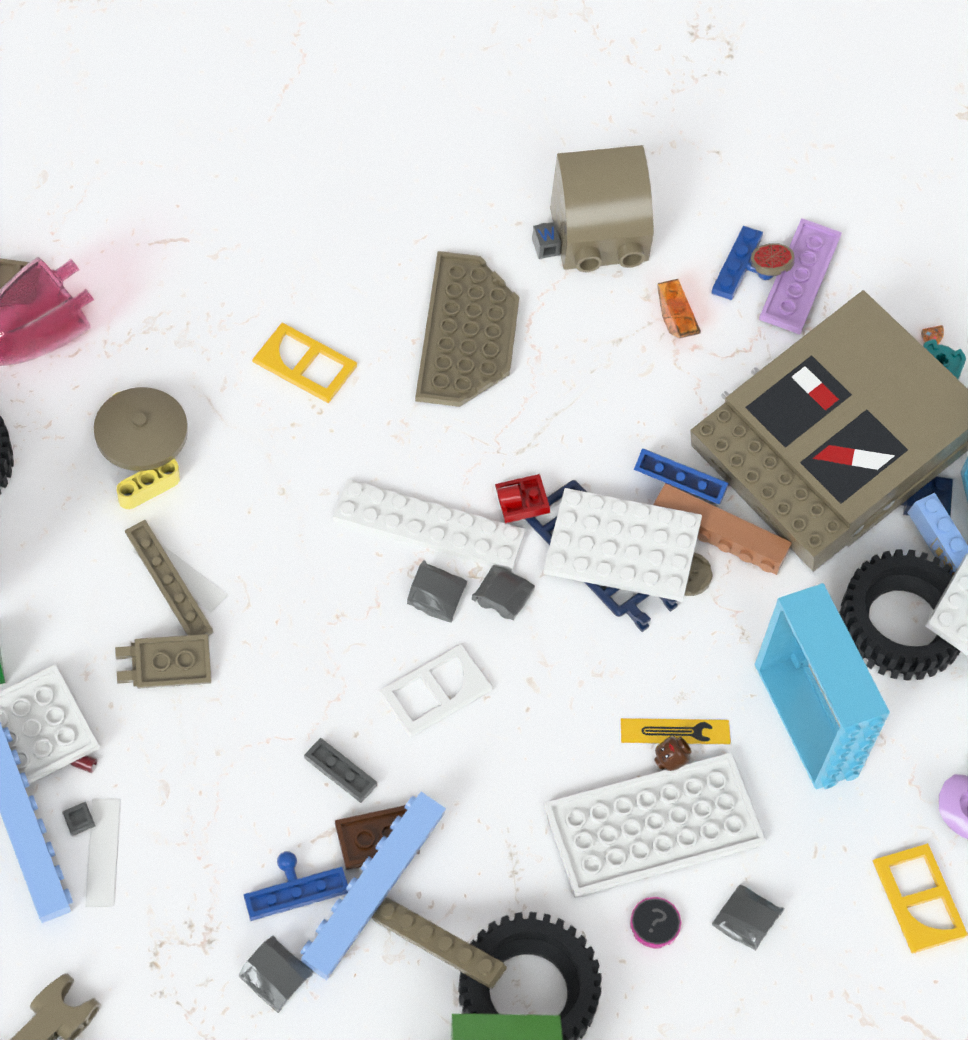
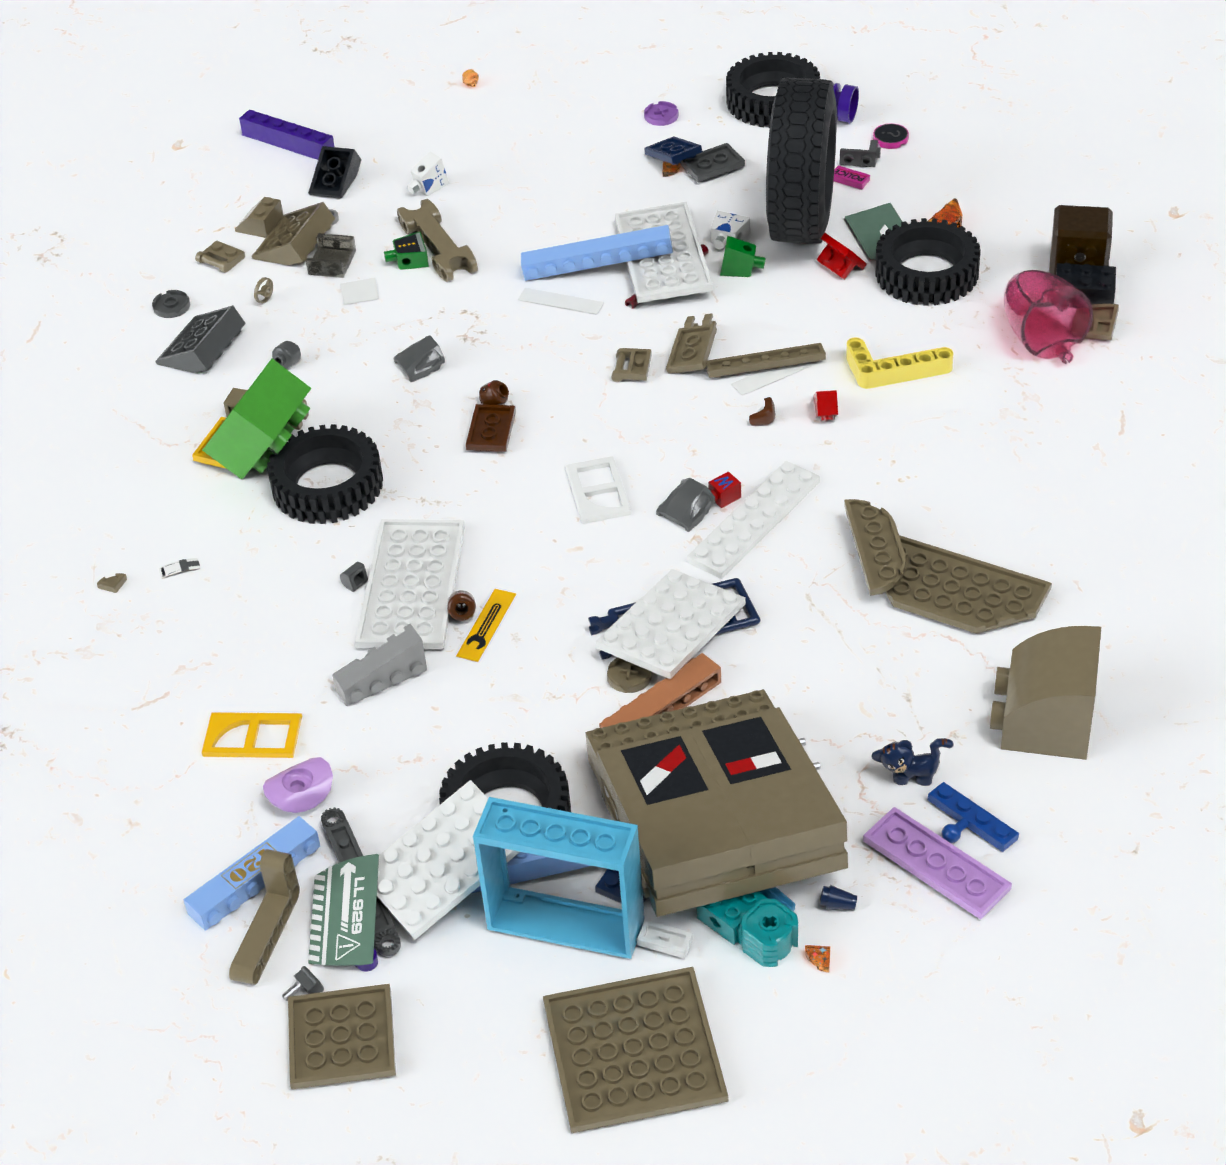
camera: 120 degrees right, 15 degrees down
dark grey tile [62,802,95,836] -> none
dark tan dish [94,387,188,471] -> none
blue plate [243,851,348,921] -> none
yellow window [252,322,357,403] -> none
light blue brick [300,792,446,980] -> none
dark grey plate [304,737,377,803] -> none
dark tan plate [372,897,507,989] -> none
dark grey slope [471,565,535,621] -> none
red plate [495,474,551,523] -> none
black tile [630,897,681,949] -> none
blue brick [633,448,730,505] -> none
clear orange slope [657,279,701,339] -> none
dark grey slope [712,884,785,951] -> none
tile [751,243,795,276] -> none
medium azure door [754,583,890,790] -> none
none -> light grey wedge [332,624,427,706]
none -> dark grey brick [340,561,368,592]
none -> reddish brown head [479,380,509,405]
none -> dark tan plate [611,348,652,382]
none -> red brick [708,471,741,508]
none -> reddish brown hair [749,397,776,426]
none -> red slope [813,390,838,421]
none -> dark tan plate [844,499,906,596]
none -> dark blue animal [871,738,954,786]

